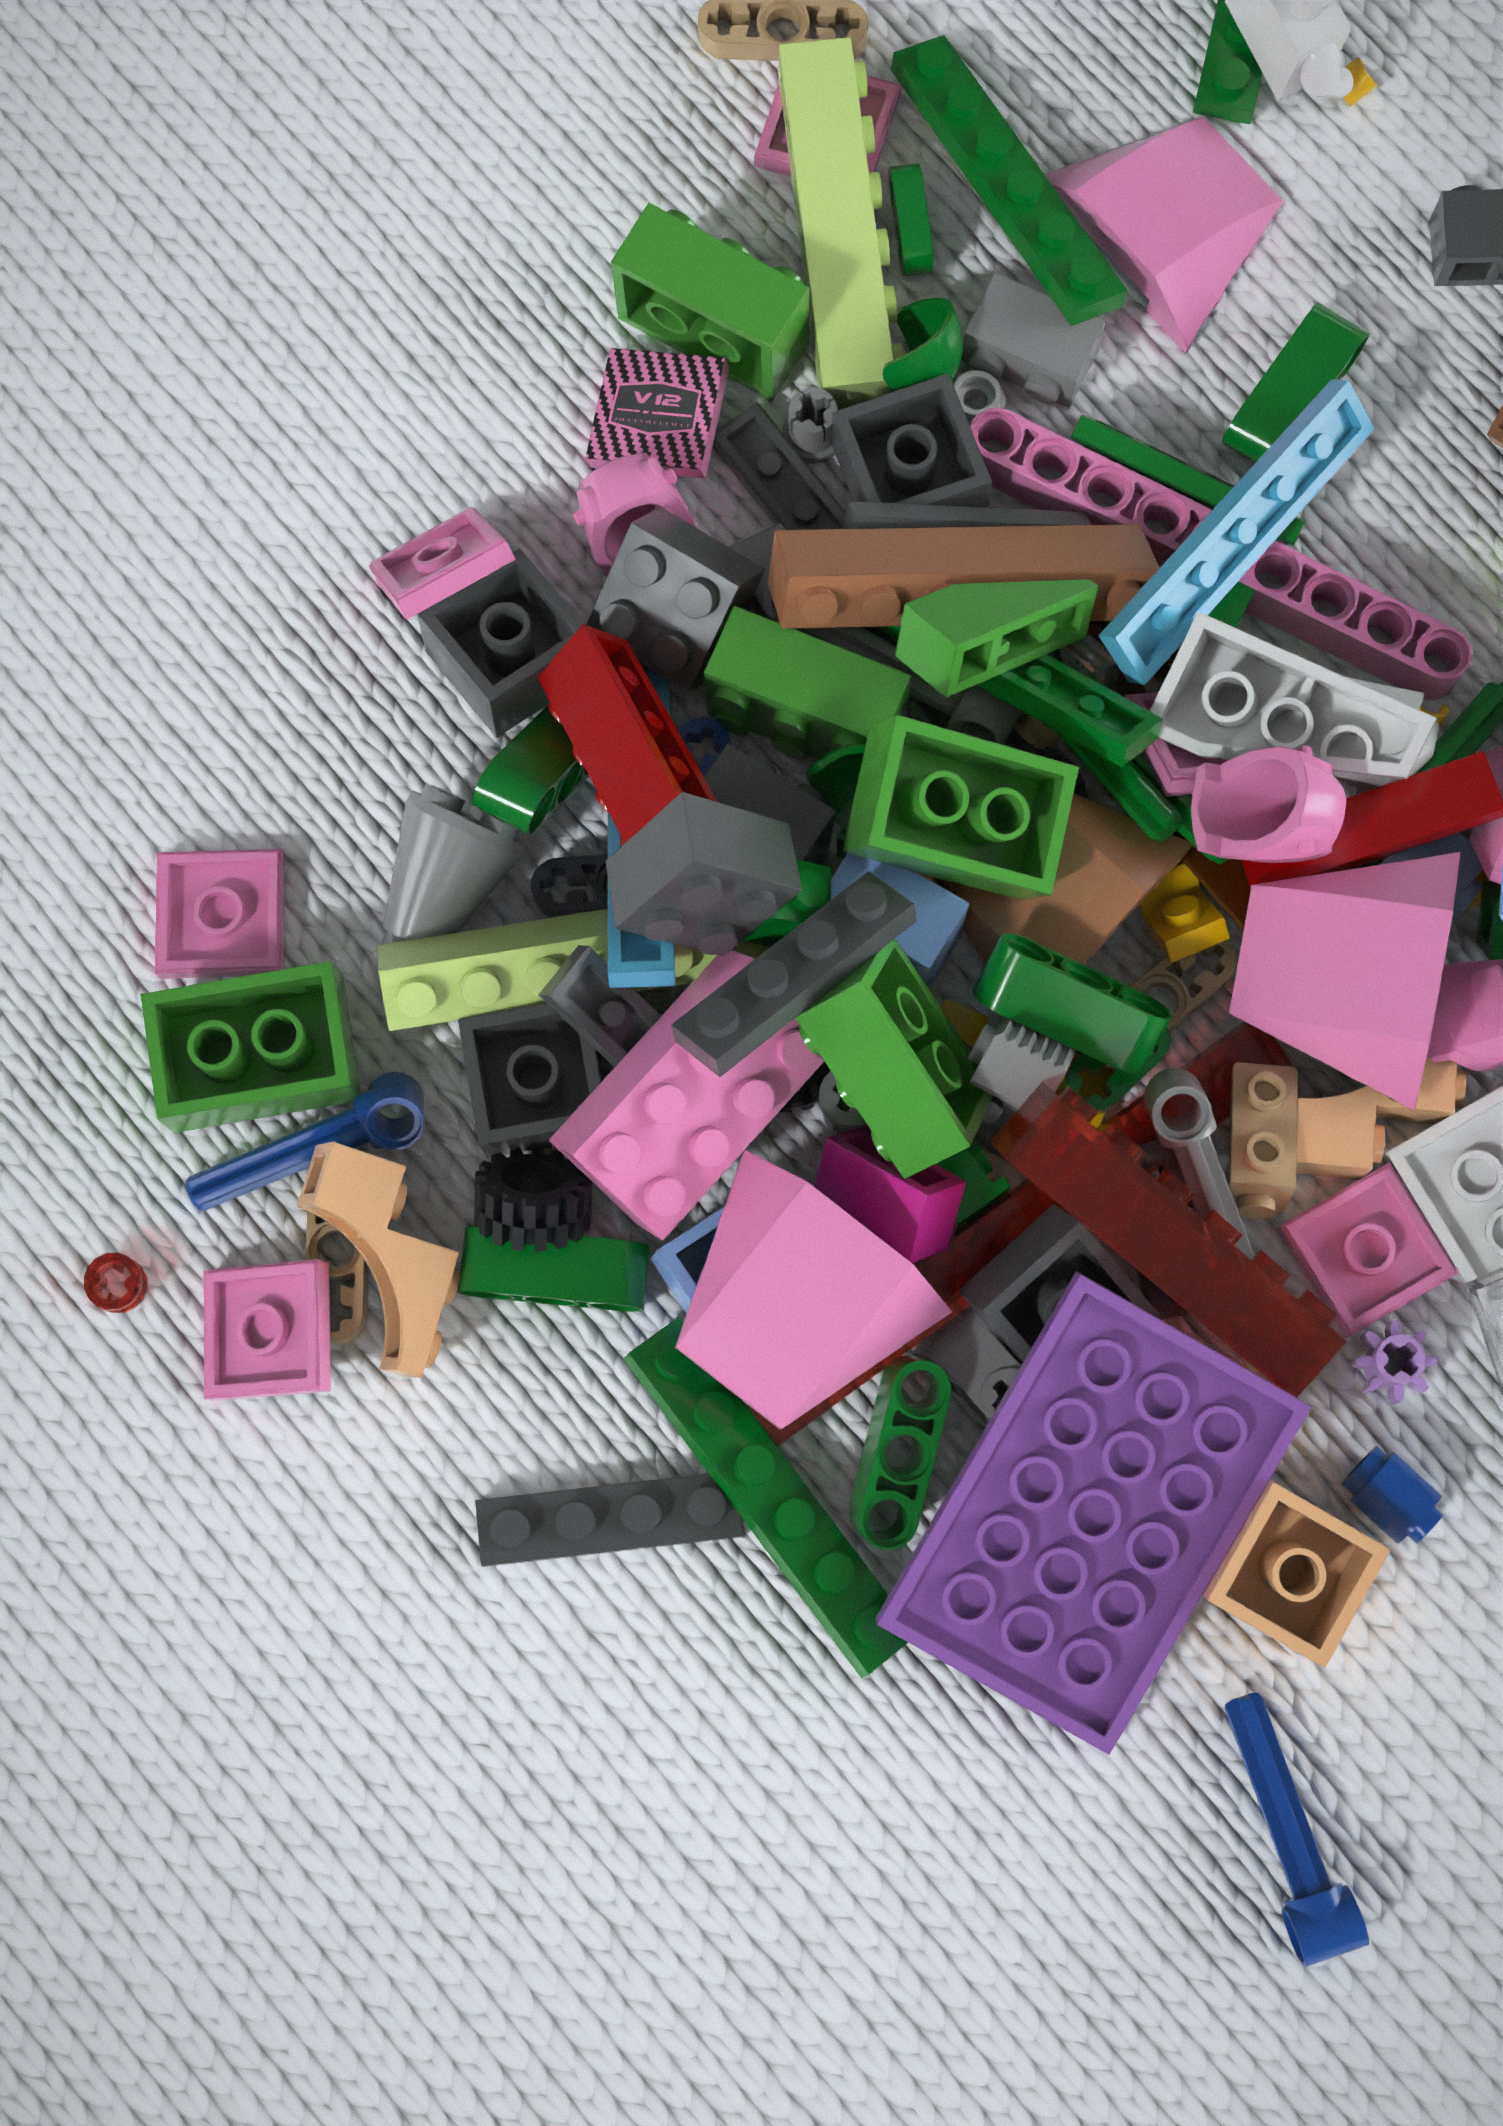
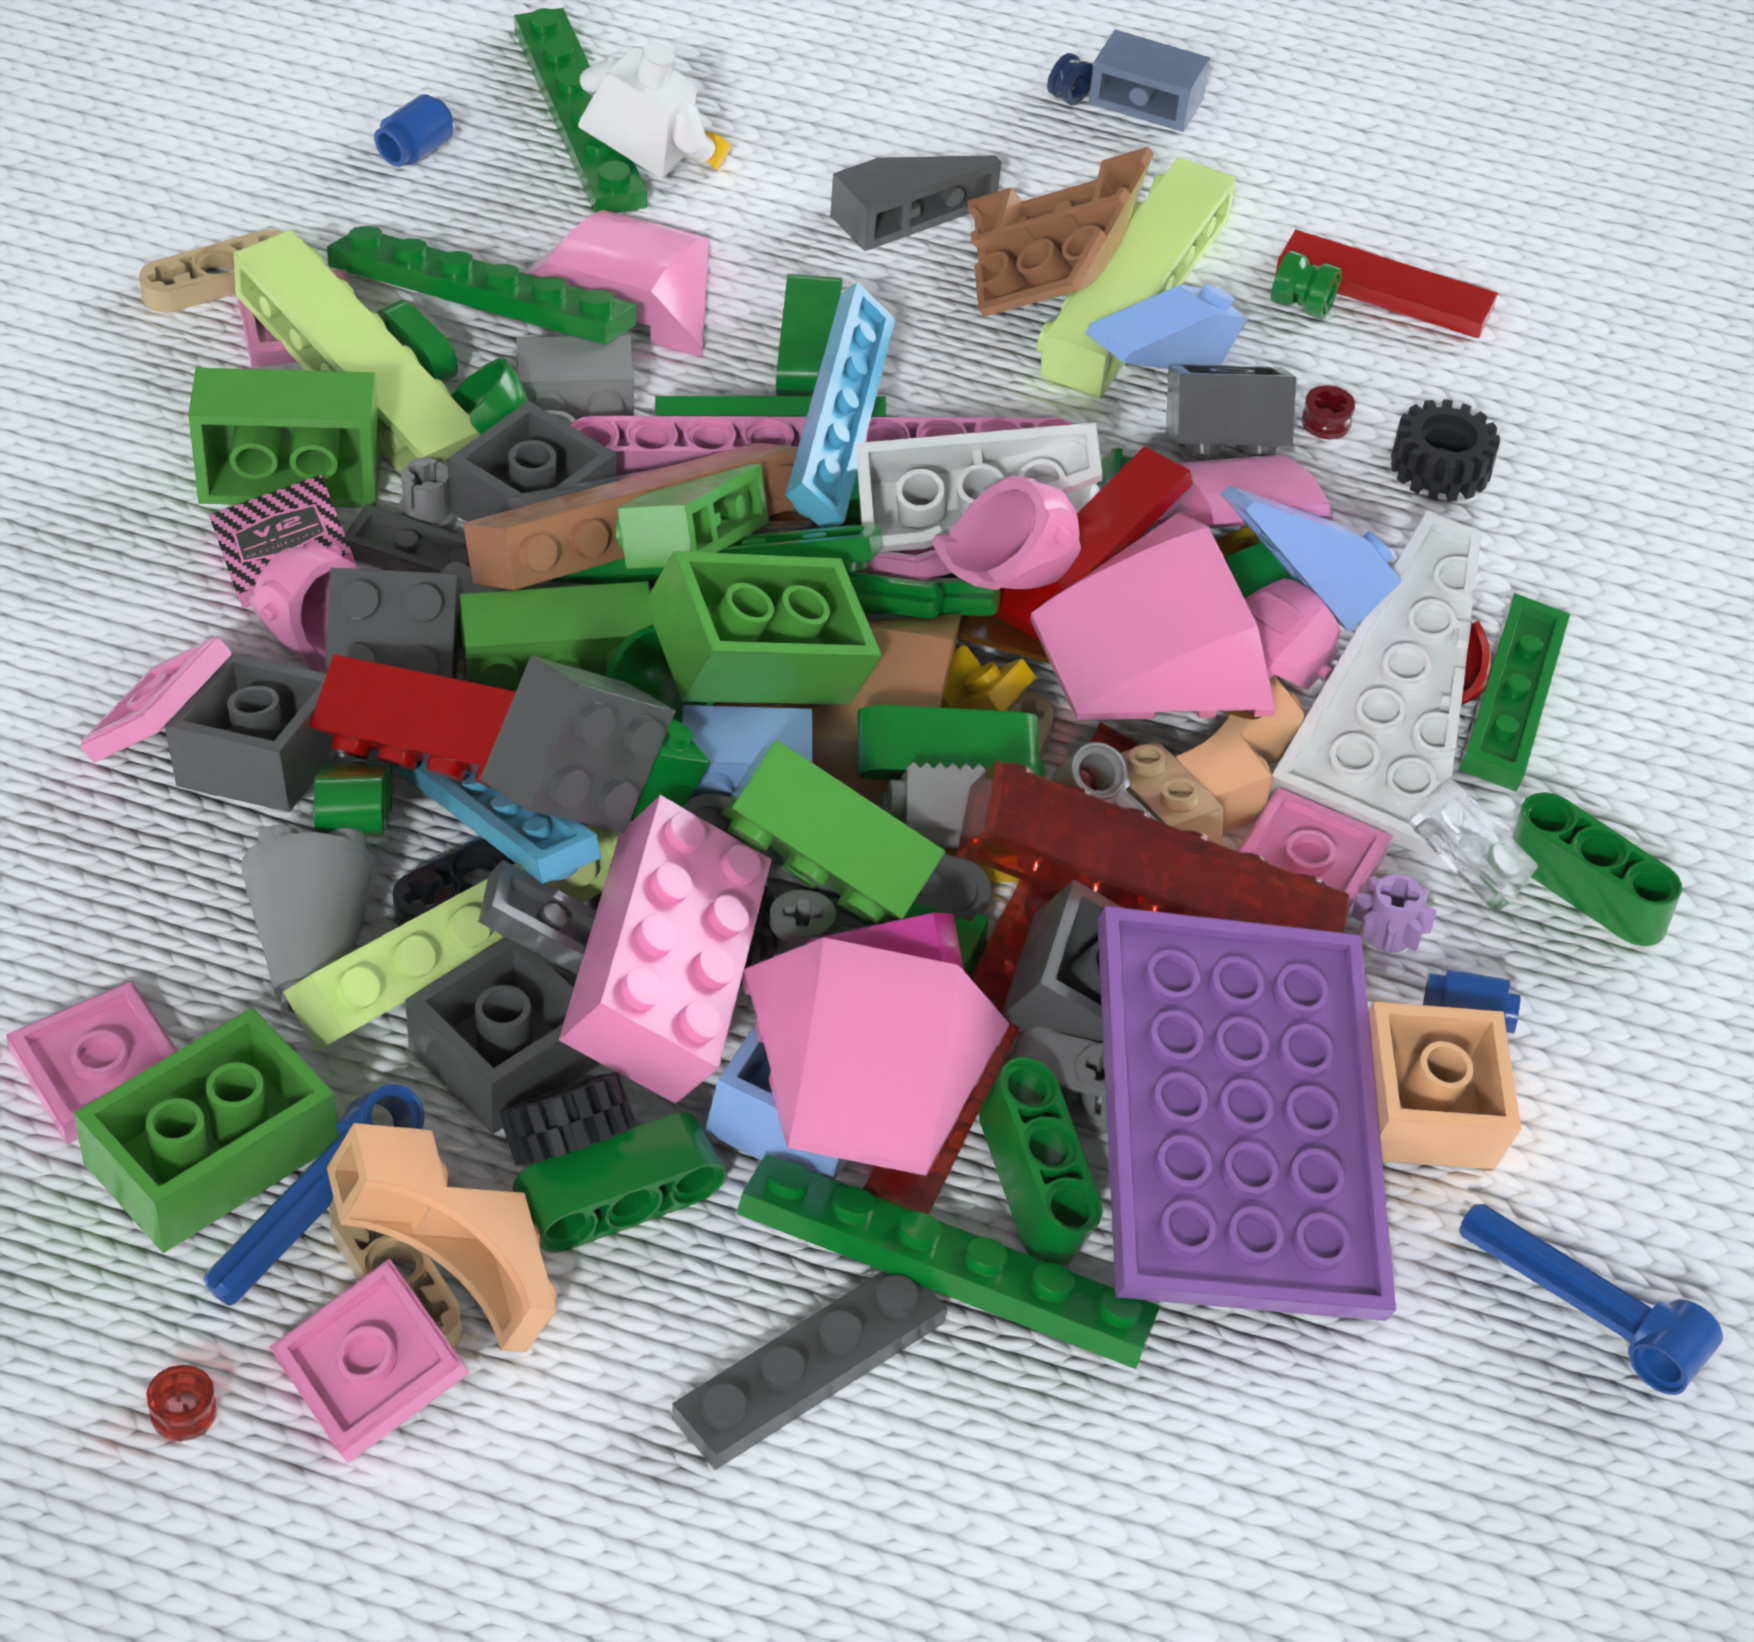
camera: 40 degrees left, 30 degrees down
dark grey plate [671,871,917,1077] -> none

